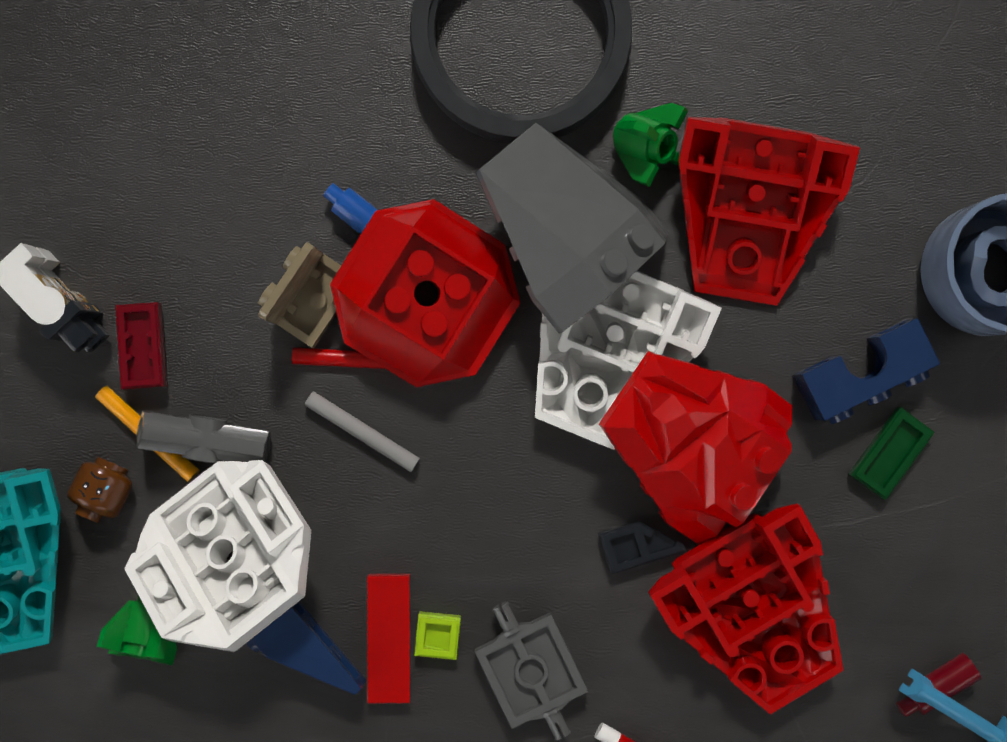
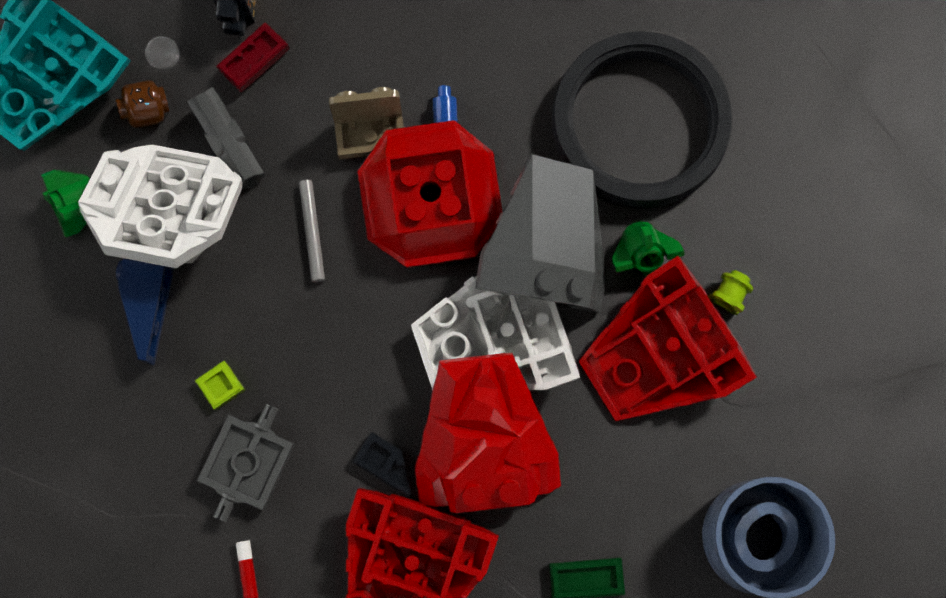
camera: 50 degrees right, 10 degrees down
light orange bar [95,385,200,482] -> none
red bar [292,347,385,369] -> none
red tile [367,573,411,703] -> none
dark blue arch [793,318,940,424] -> none
none -> clear plate [145,36,180,70]
none -> lime brick [709,270,754,315]

